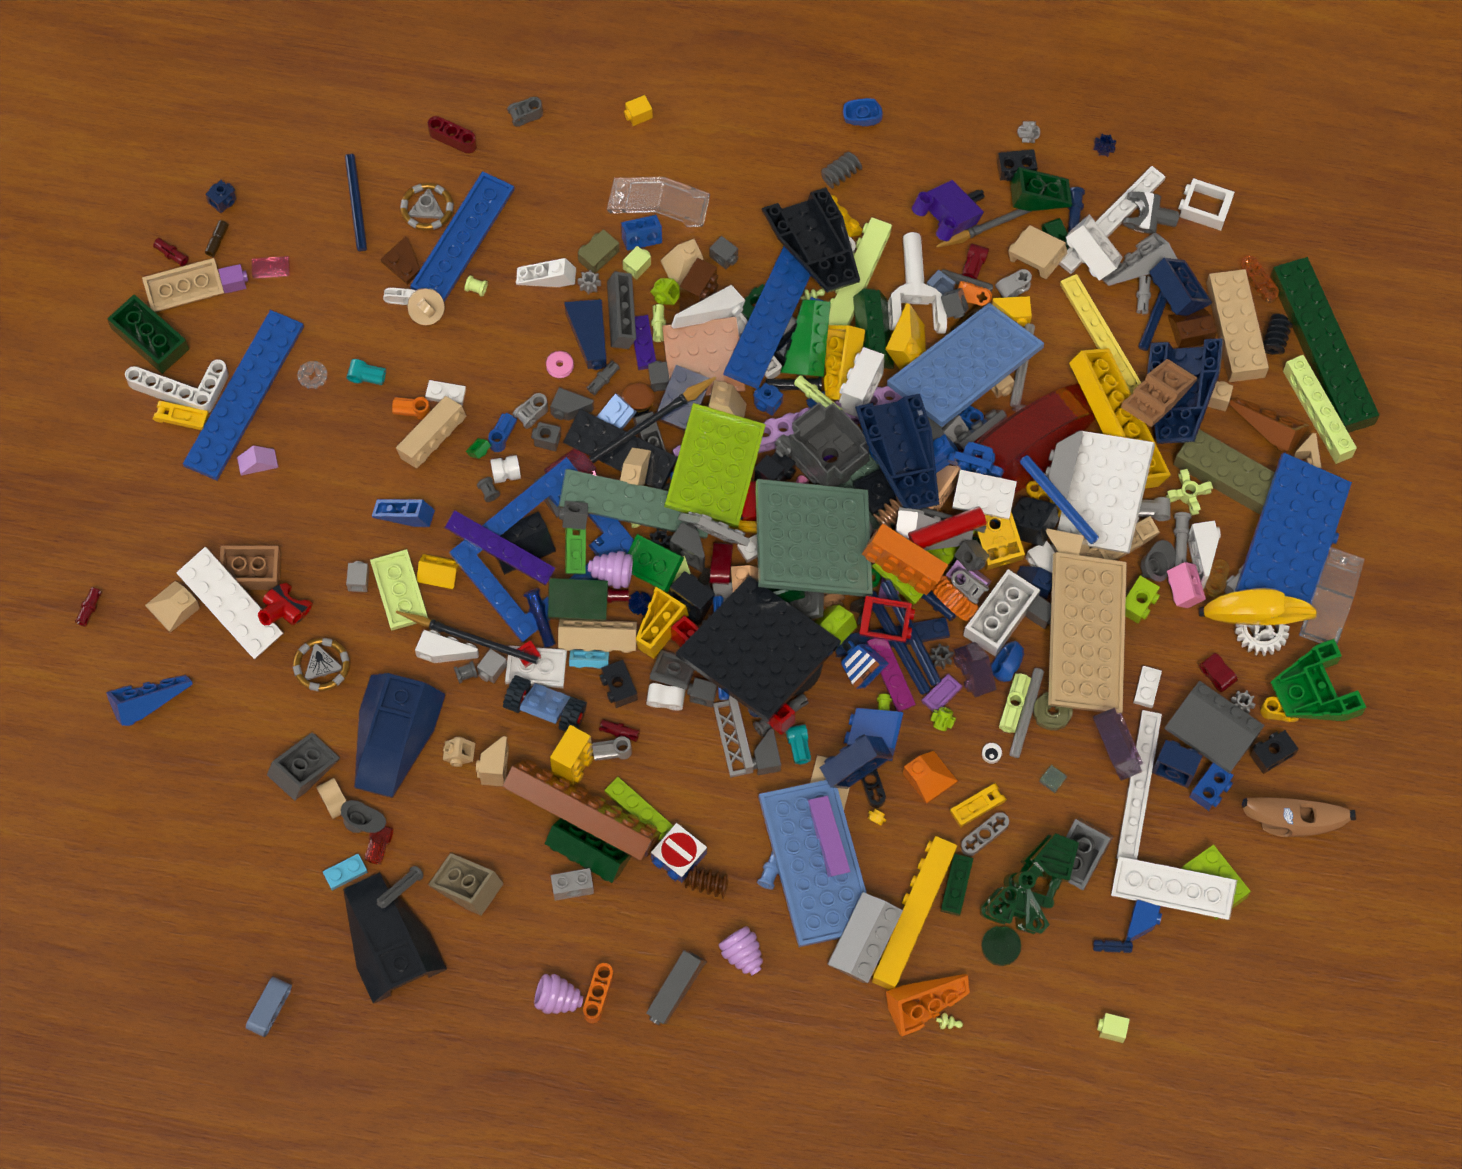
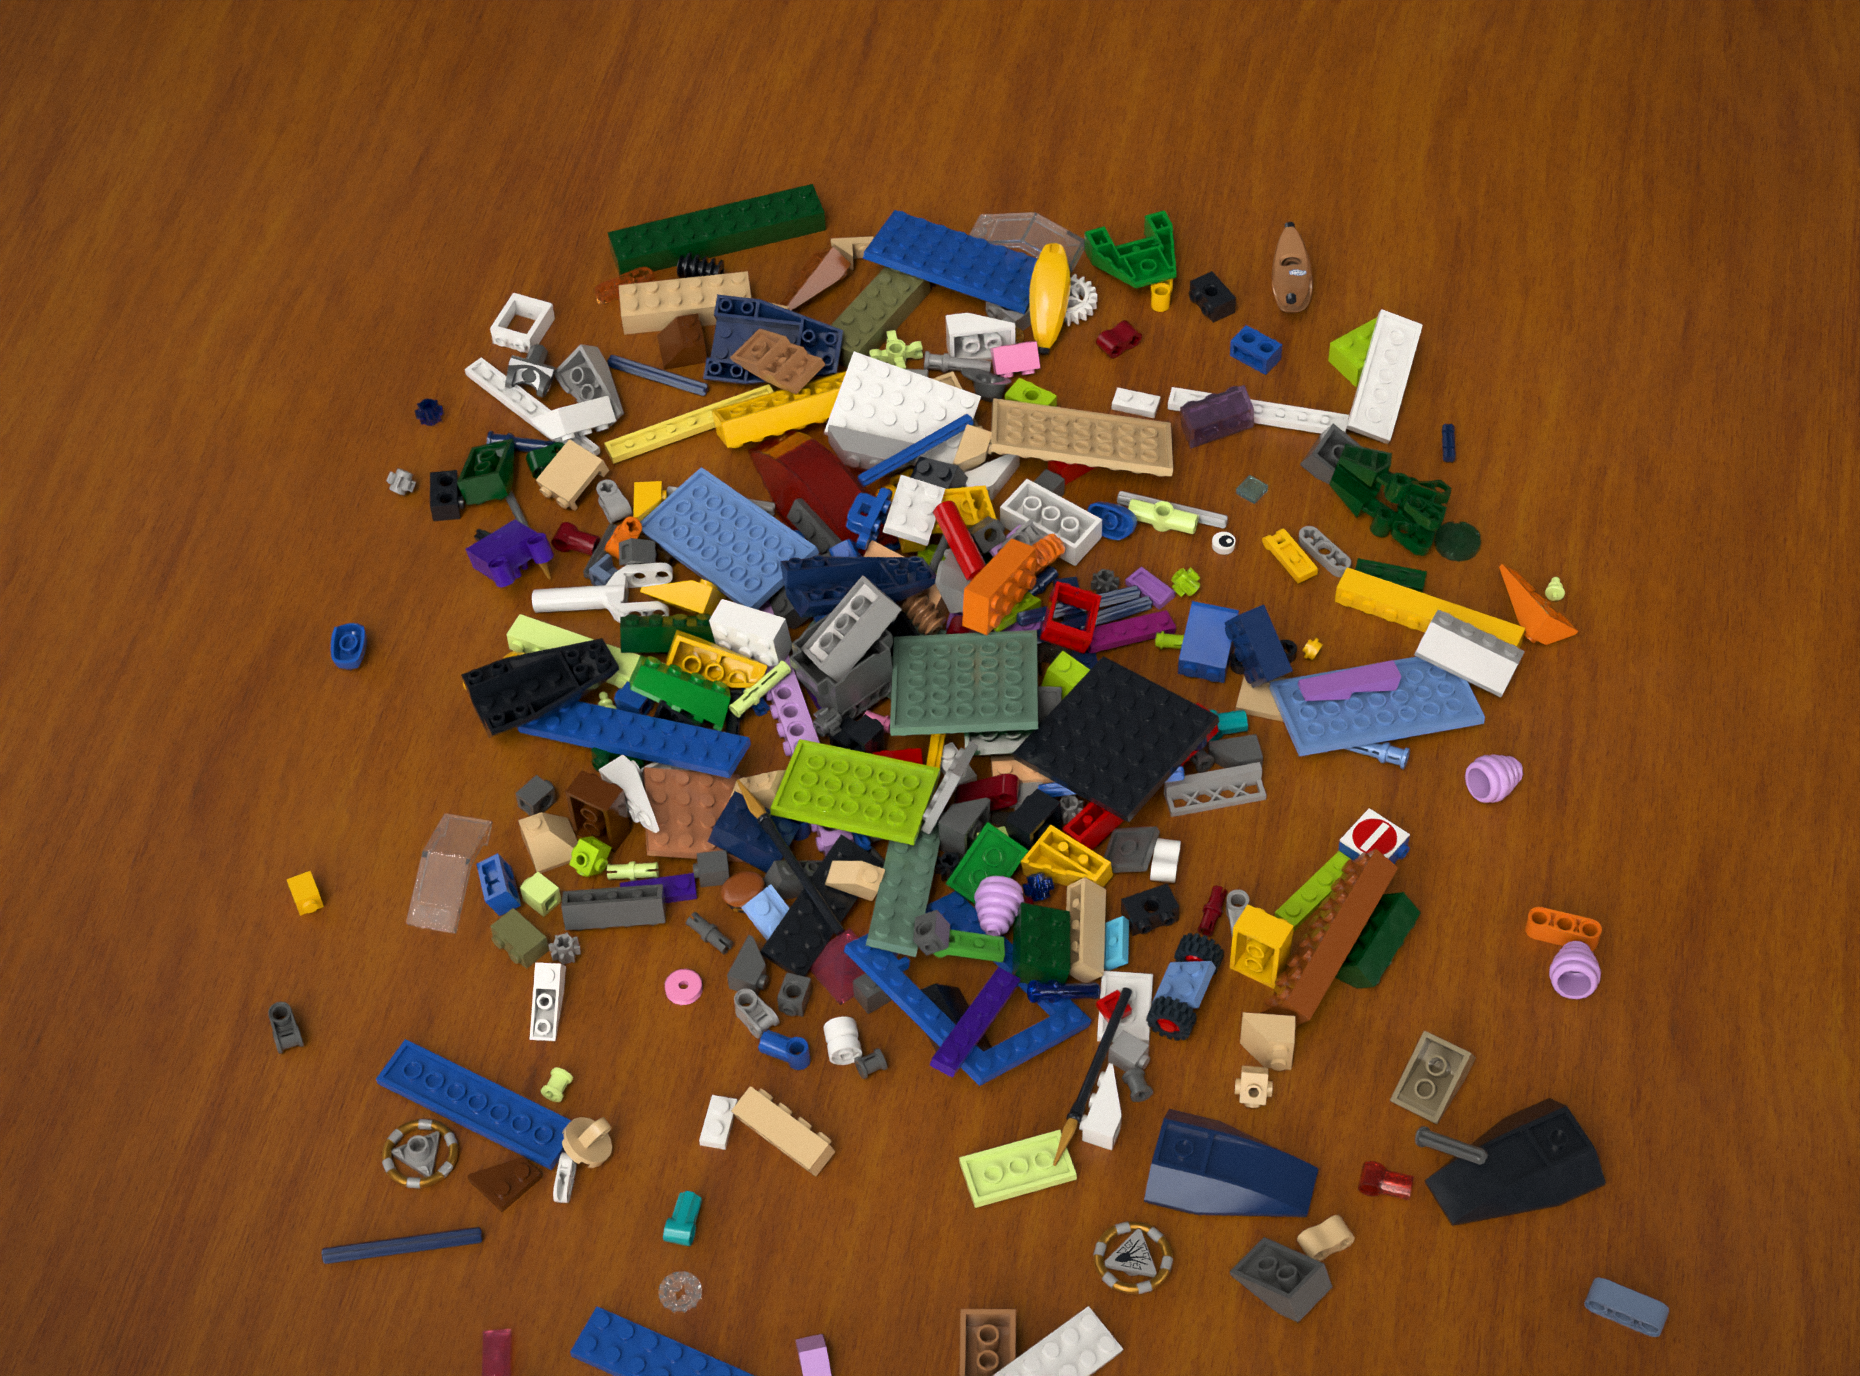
camera: 85 degrees left, 15 degrees down
red connector [258,583,313,626] -> none
medium azure plate [322,854,368,890] -> none
dark grey piece [340,800,386,833] -> none
light grey brick [346,561,369,592] -> none
blue slope [372,499,435,527] -> none
orange piece [392,397,431,420] -> none
yellow panel [417,554,460,589] -> none
dark red beam [427,116,477,154] -> none
green plate [465,438,491,459] -> none
light grey brick [551,868,594,901] -> none
dark blue slope [564,299,606,370] -> none
dark grey slope [646,950,707,1025] -> none
reddish brown piece [685,865,729,899] -> none
dark grey brick [687,678,718,708] -> none
blue brick [753,383,784,416] -> none
dark grey piece [821,152,862,189] -> none
torso [841,640,889,689] -> none
orange slope [903,751,958,804] -> none
clear purple brick [953,642,997,697] -> none
dark blue slope [1016,566,1052,599] -> none
olive plate [1033,692,1073,730] -> none
yellowish green brick [1097,1013,1129,1043] -> none
blue slope [1125,900,1162,942] -> none
light grey pin [1136,276,1151,314] -> none
dark blue slope [1149,258,1212,316] -> none
dark blue brick [1152,740,1202,788] -> none
dark grey slope [1164,681,1265,774] -> none
light grey gear [1231,690,1256,714] -> none
yellowish green brick [1283,355,1357,464] -> none
none -> light grey slope [801,575,902,682]

